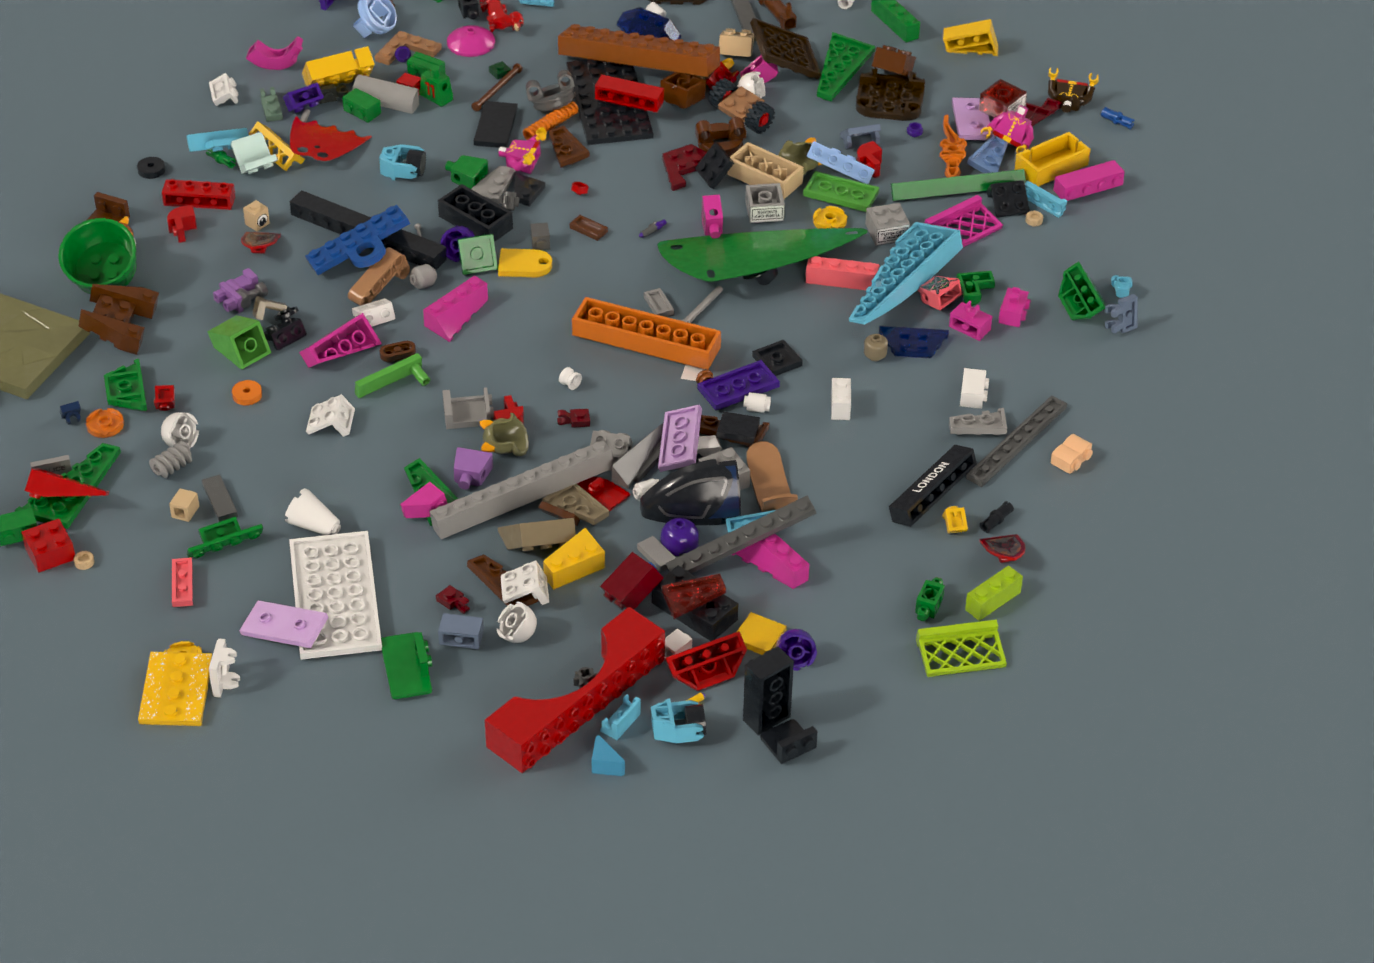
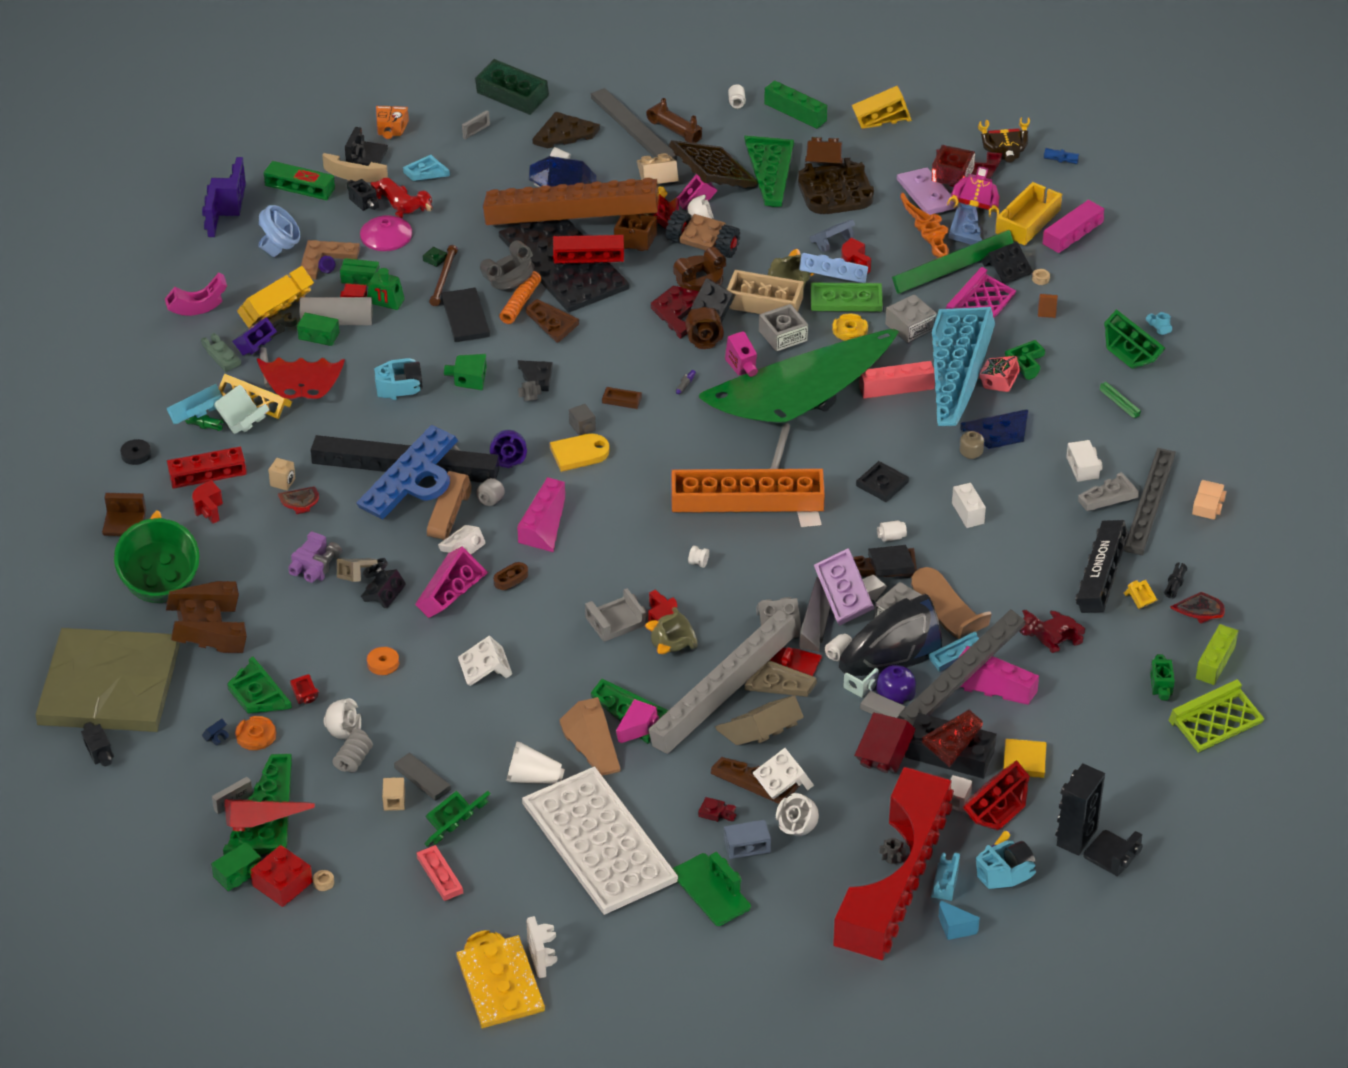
camera: 20 degrees left, 0 degrees up
bright green slope [207,315,271,369] -> none
white bracket [209,73,239,106] -> none
lavender plate [239,600,329,648] -> none
bright green piece [355,353,431,398] -> none
black brick [438,184,513,242] -> none
medium lavender torso [454,447,493,490] -> none
plate [457,234,498,275] -> none
light grey wing [472,166,516,204] -> none
dark pink torso [498,127,547,174] -> none
reddish brown tile [538,501,580,526] -> none
yellow wedge [543,528,605,590] -> none
dark red plate [557,409,590,427] -> none
red tile [571,182,589,195] -> none
light grey tile [644,288,674,317] -> none
dark orange plate [696,370,713,383] -> none
dark purple plate [697,360,780,411] -> none
dark purple cylinder [776,629,817,671] -> none
dark purple plate [907,122,923,137] -> none
dark pink brick [949,301,992,341] -> none
dark pink brick [998,287,1031,328] -> none
medium azure hinge [1025,181,1067,218] -> none
sand blue plate [1105,294,1137,333] -> none
none -> medium nougat wedge [559,697,620,776]
none -> reddish brown brick [685,307,724,349]
none -> light aqua bracket [844,668,879,698]
none -> dark red animal [1019,610,1085,653]
none -> dark orange slope [1038,294,1058,318]
none -> green axle [1100,382,1141,418]

